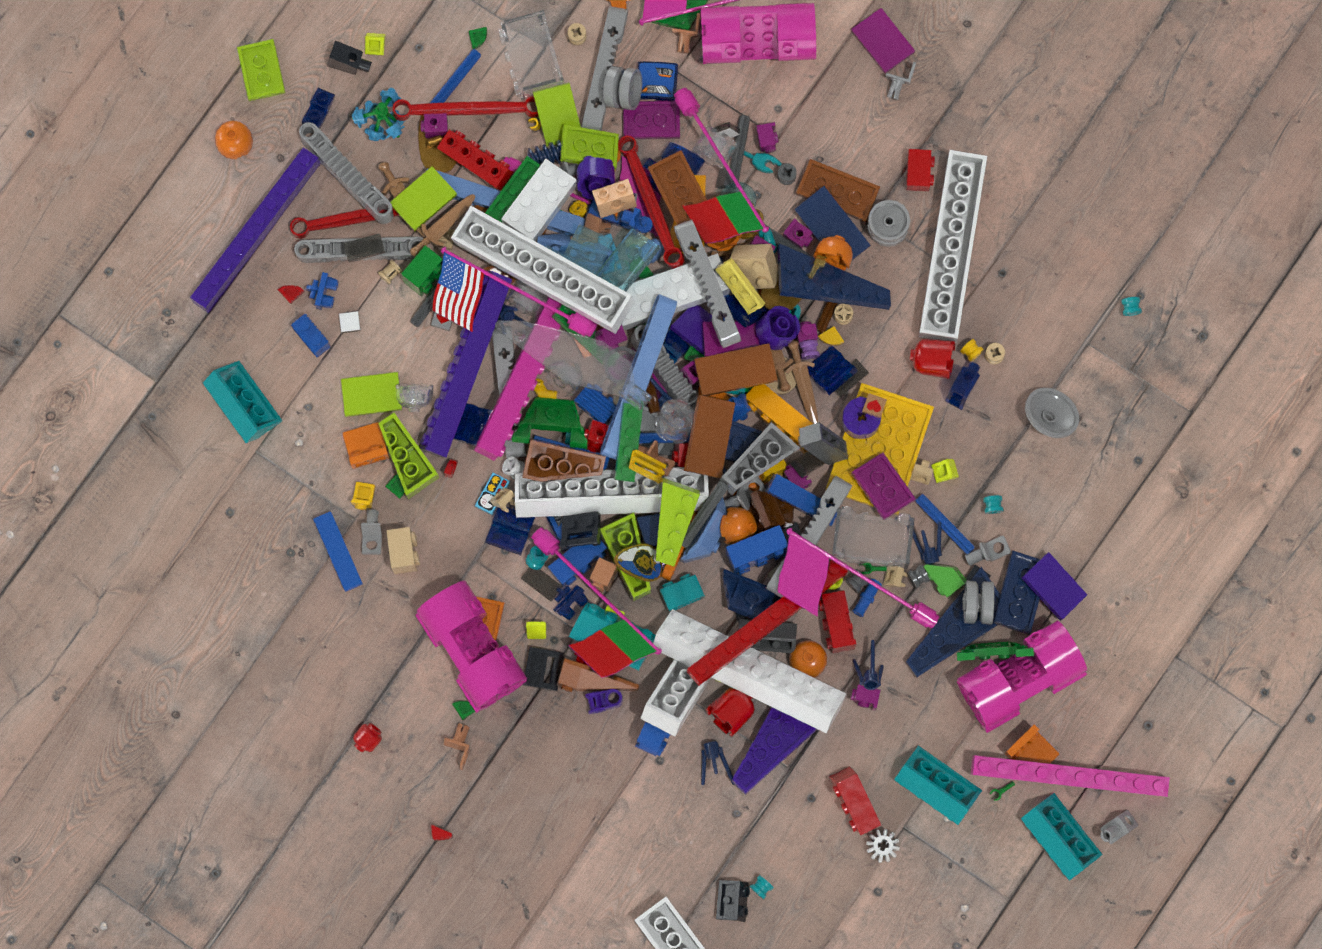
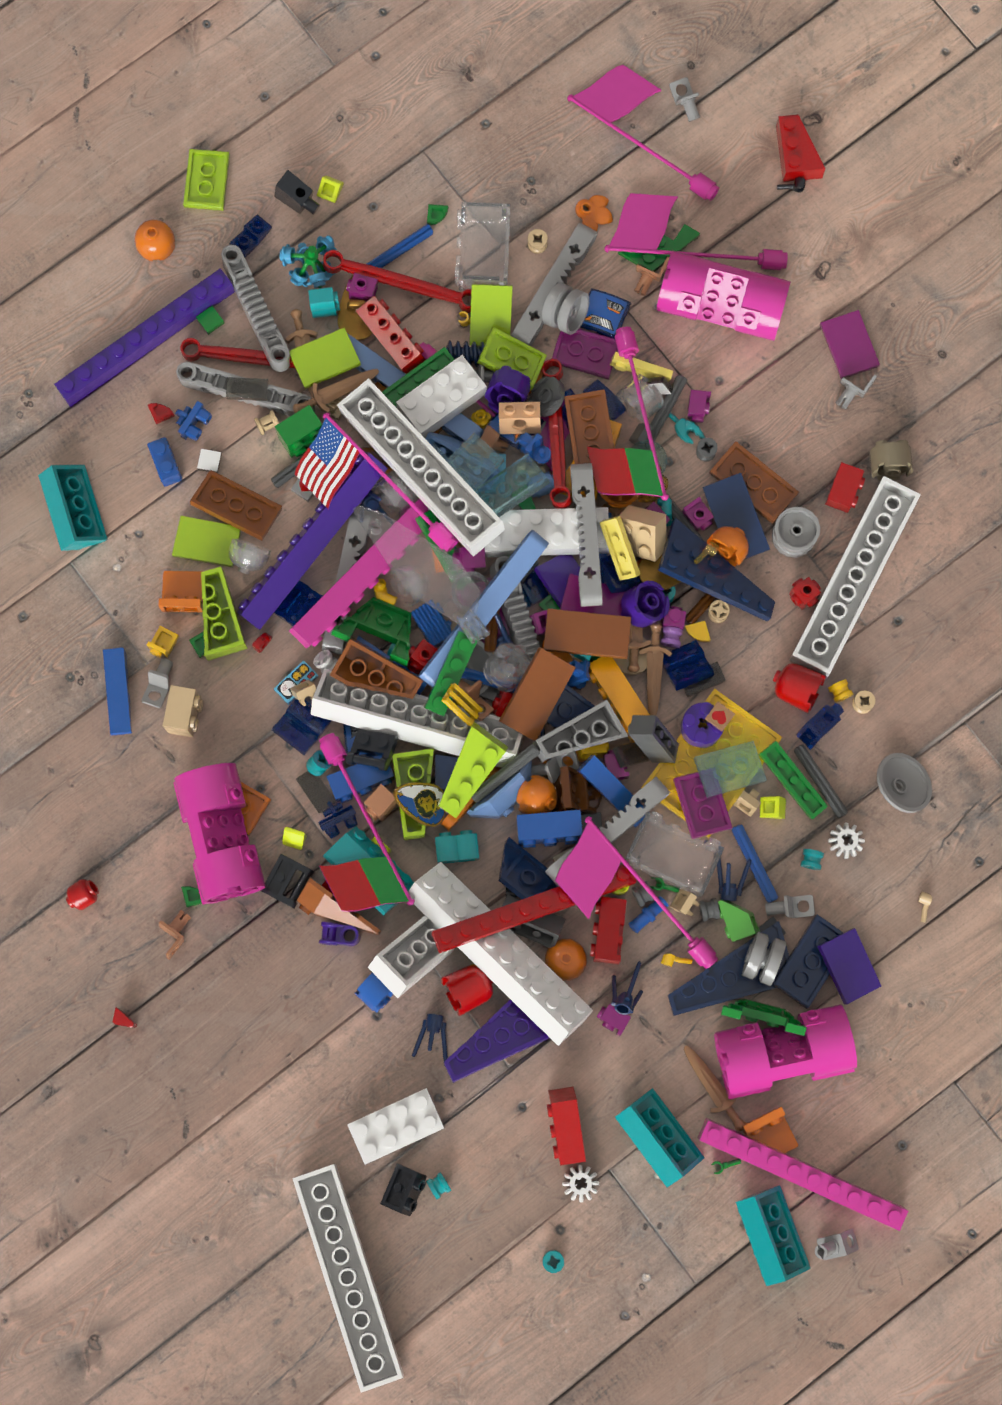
camera: 15 degrees right, 0 degrees up
none -> dark orange plate [190,470,282,541]
none -> green tile [196,306,225,335]
none -> teal brick [308,287,340,319]
none -> white brick [347,1088,444,1165]
none -> dark grey tile [529,377,565,417]
none -> teal wheel [542,1250,564,1273]
none -> light yellow plate [610,352,673,384]
none -> yellow hand [661,953,692,967]
none -> medium nougat sword [684,1046,746,1131]
none -> clear light blue tile [694,741,767,798]
none -> green plate [758,741,828,820]
none -> red brick [789,577,821,610]
none -> dark grey axle [794,744,848,818]
none -> white gear [828,823,865,859]
none -> dark tan brick [869,440,913,481]
none -> tan hand [918,892,932,923]

